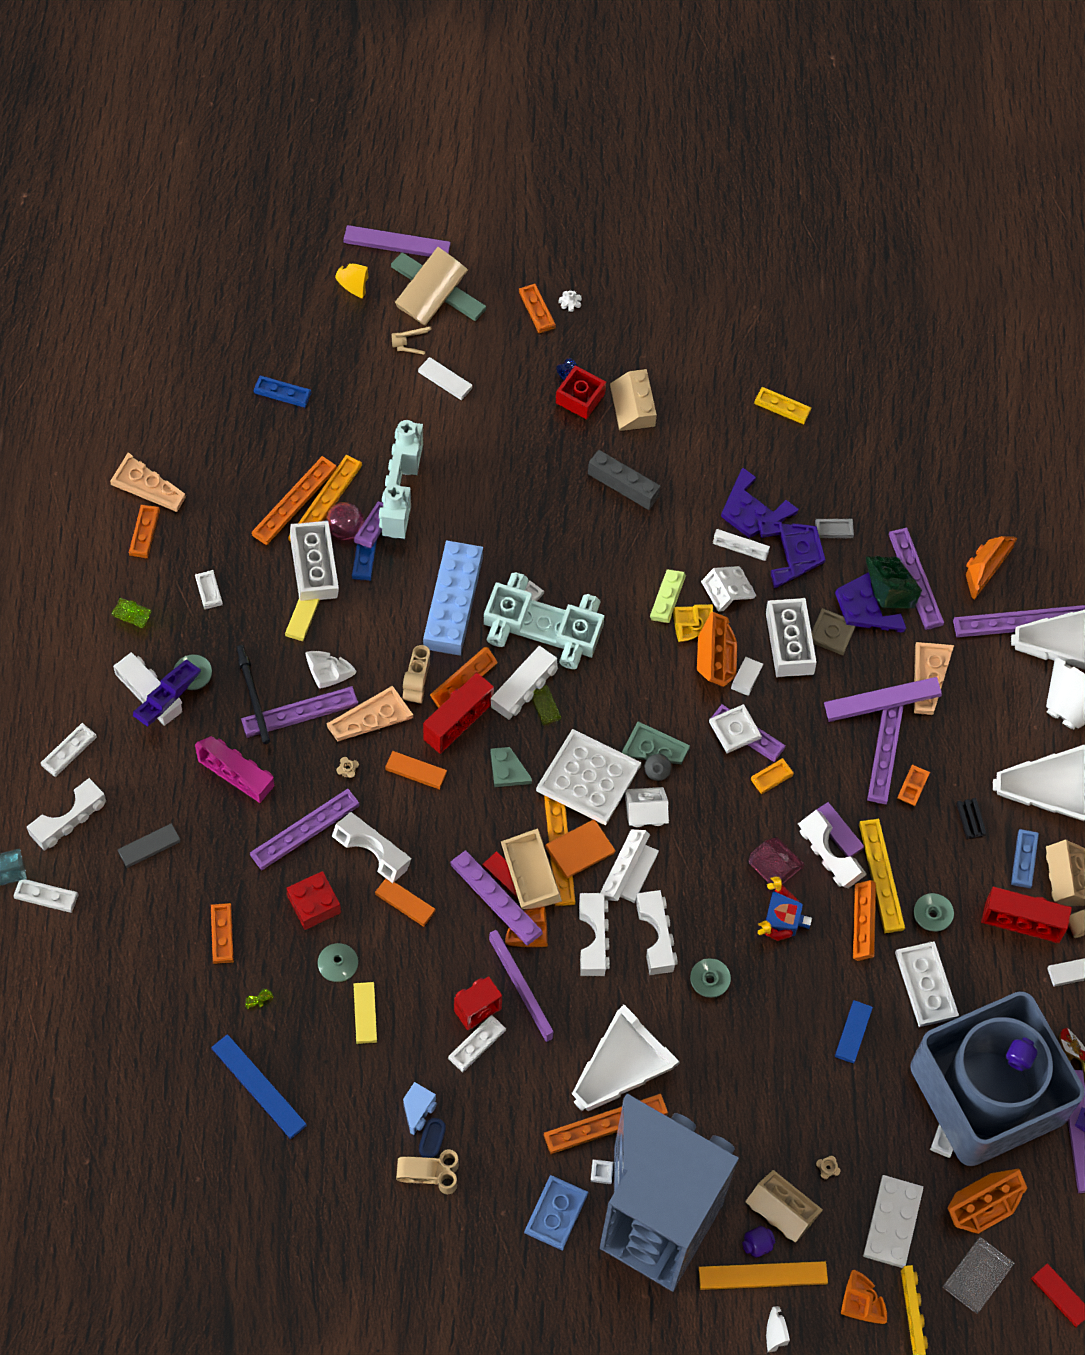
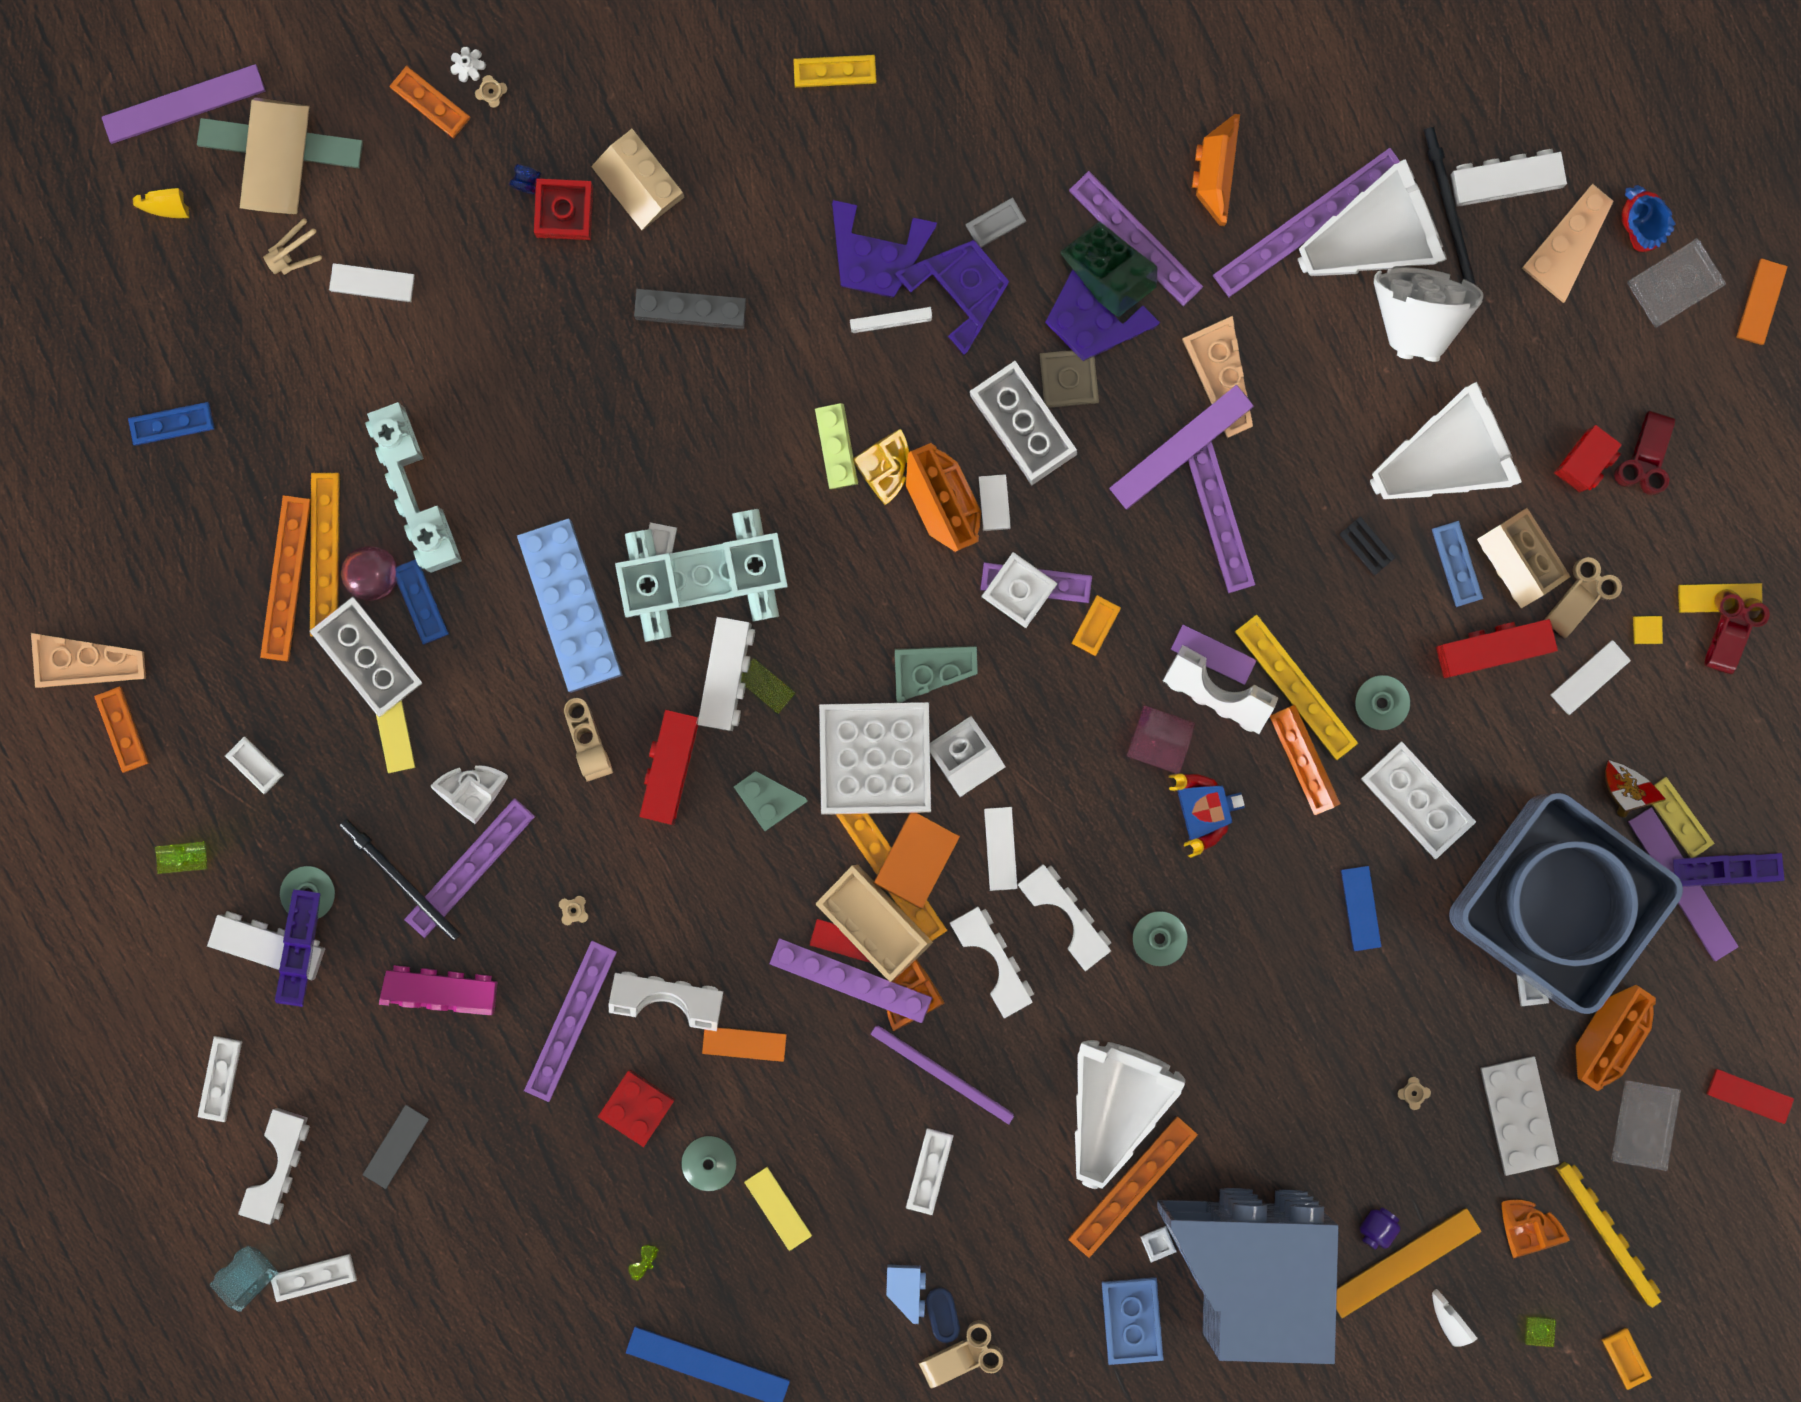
camera: 25 degrees left, 25 degrees up
orange tile [211,903,234,964] -> none
light nougat wing [327,686,413,742] -> none
medium lavender tile [354,501,383,548] -> none
orange tile [385,751,447,790] -> none
orange plate [430,647,498,708] -> none
red brick [454,976,502,1031] -> none
white plate [600,829,650,901] -> none
dark grey brick [644,754,672,781] -> none
white bracket [701,566,756,612] -> none
tan slope [746,1170,823,1243] -> none
orange slope [897,765,930,806] -> none
dark purple head [1006,1038,1038,1071] -> none
none -> tan plate [475,75,507,108]

